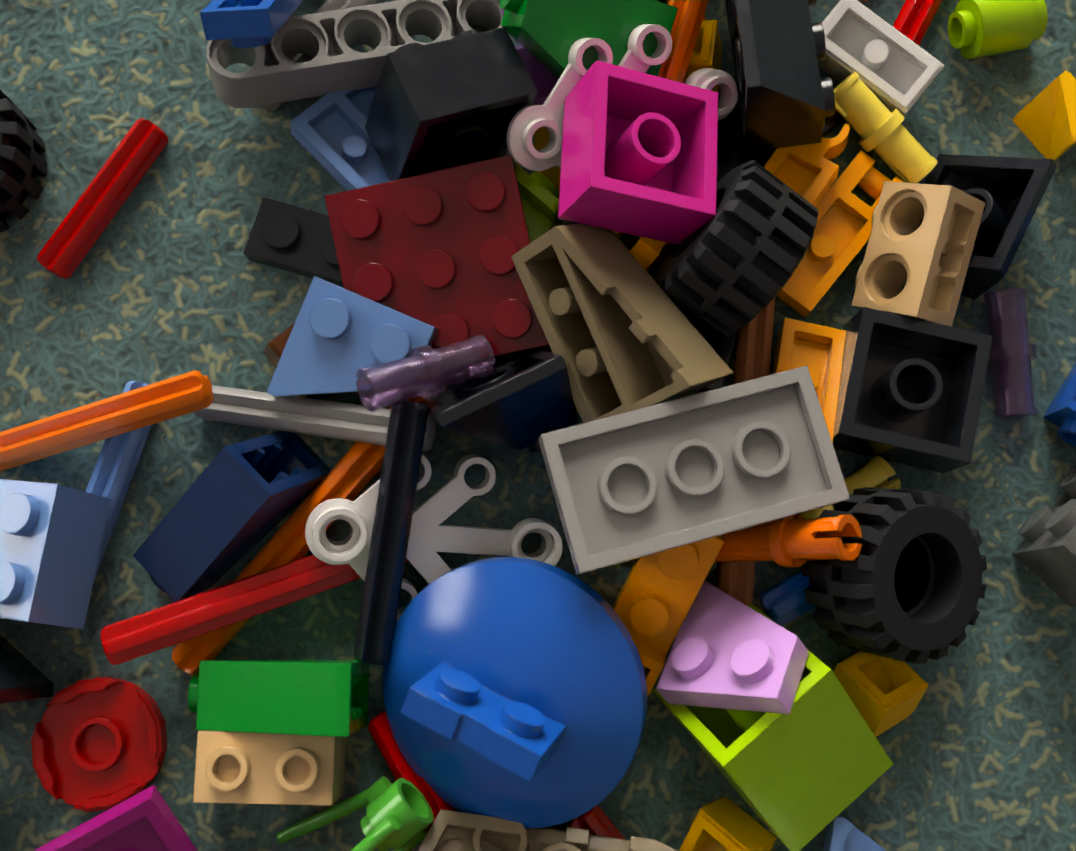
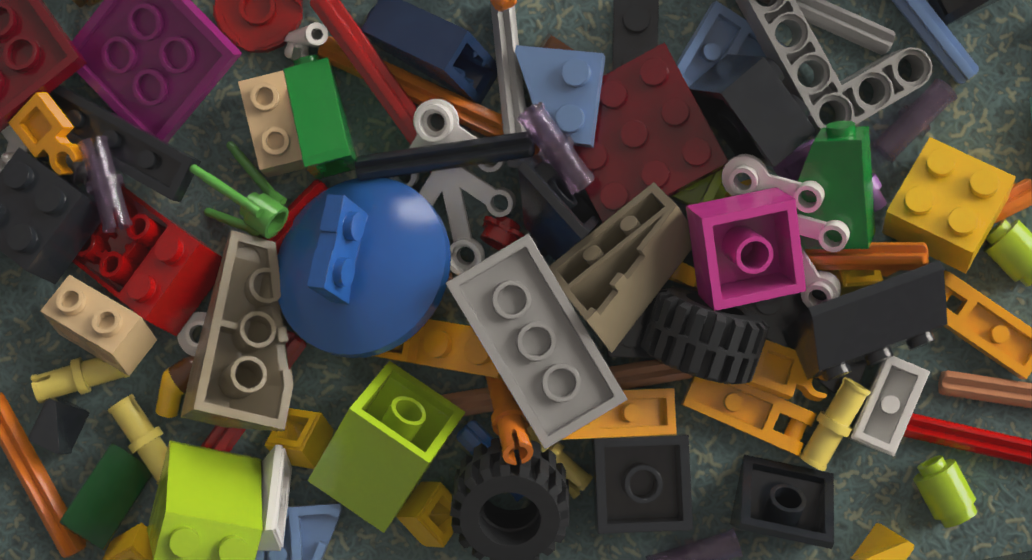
camera: 75 degrees right, 5 degrees up
lavender wing [656,581,809,714] -> none
tan brick [851,181,985,327] -> none
none -> white arm [284,22,328,60]
none -> red plate [480,216,525,251]

